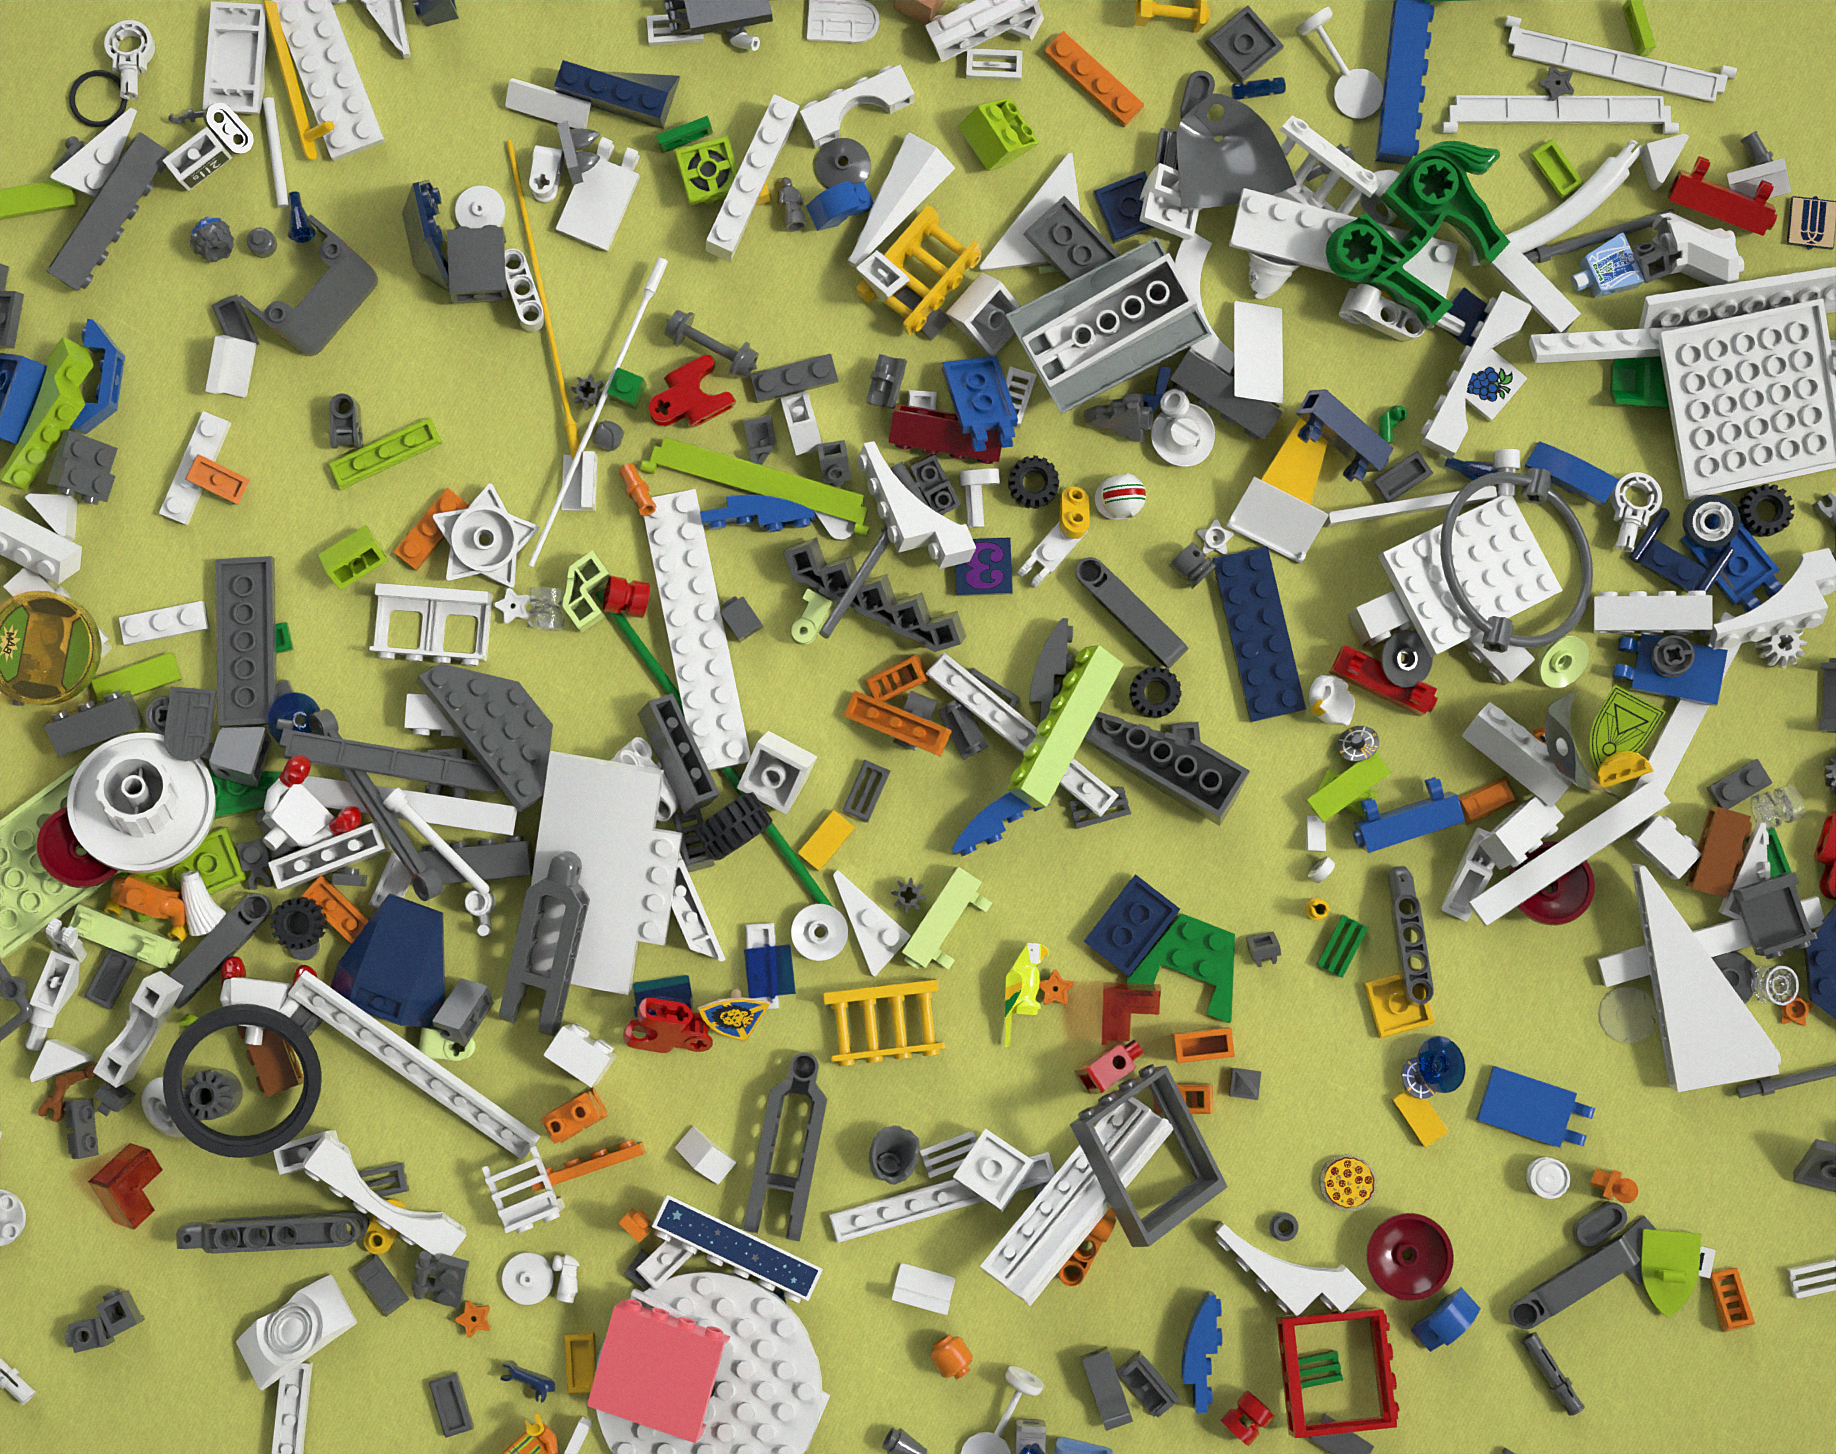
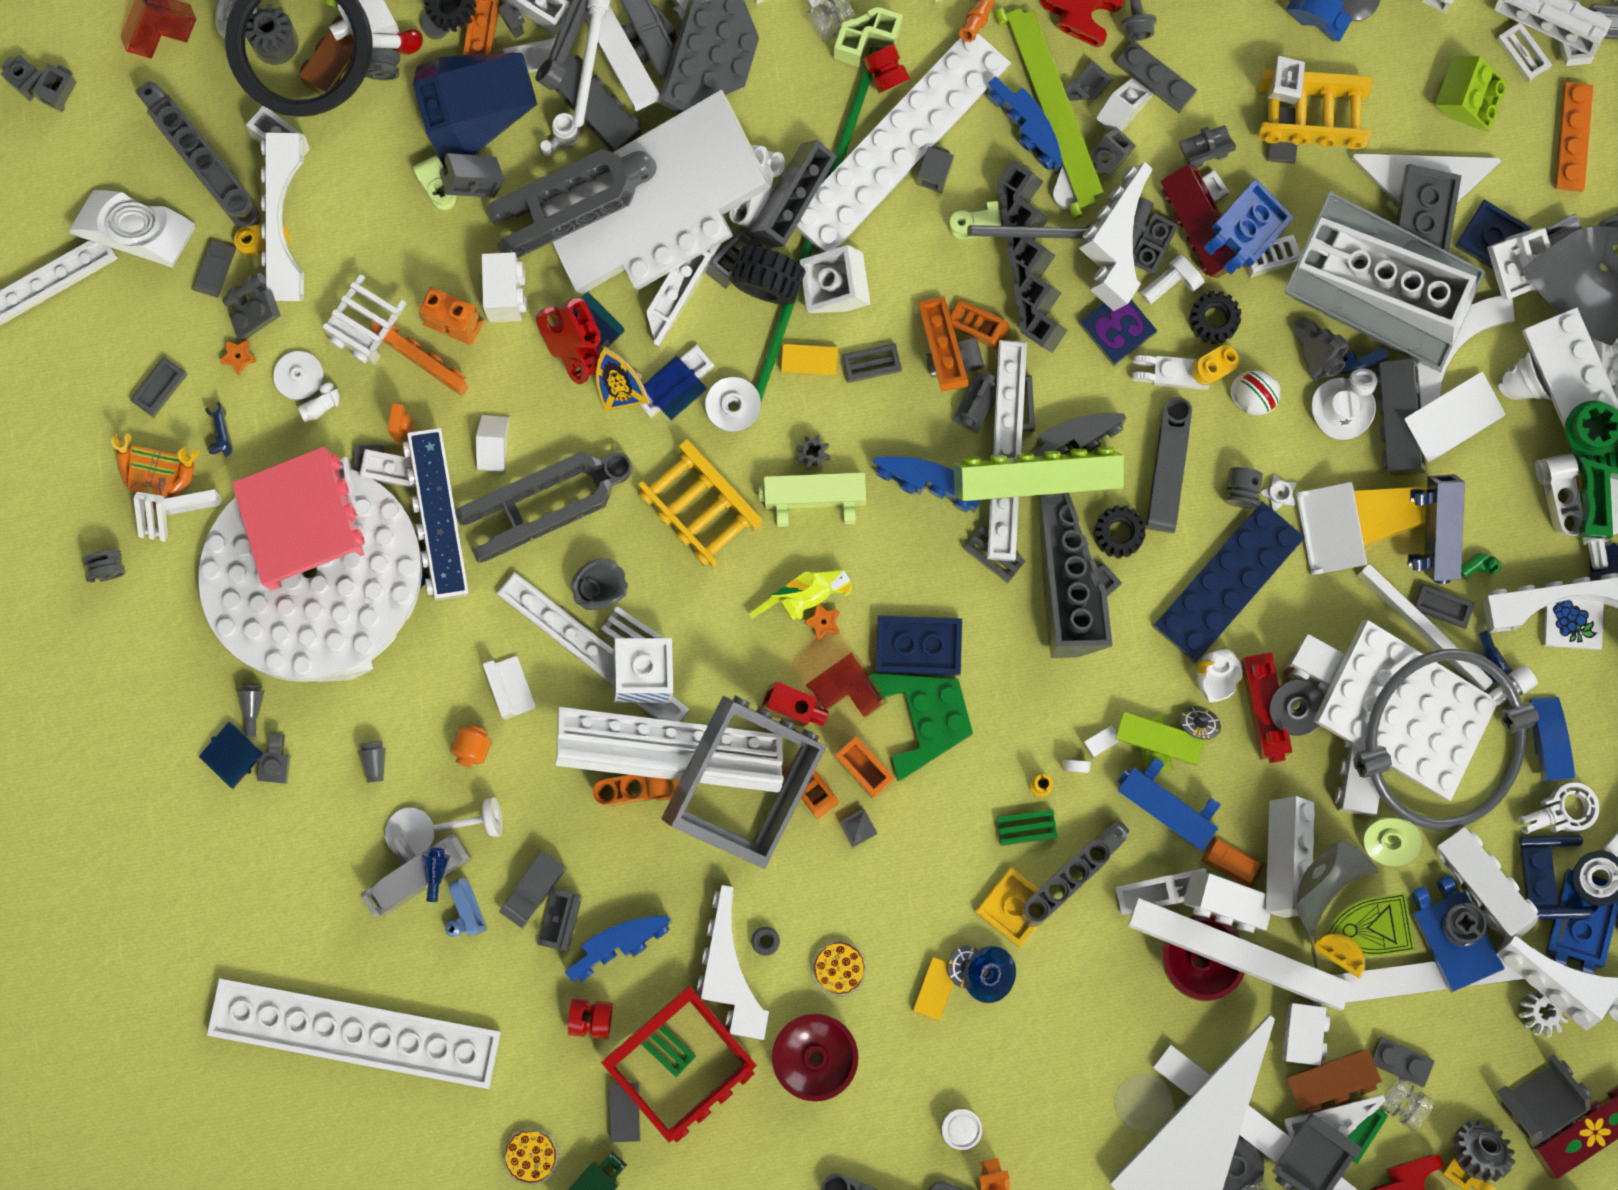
camera: 55 degrees right, 5 degrees down
white plate [288,970,540,1160] -> none
dark grey tile [351,1162,409,1203] -> none
yellow tile [565,1333,596,1394] -> none
white wing [833,870,911,977] -> none
white wedge [847,132,955,268] -> none
white slope [946,272,1021,356] -> none
dark grey tile [1246,931,1281,967] -> none
blue brick [1411,1287,1481,1352] -> none
blue tile [1476,1066,1595,1148] -> none

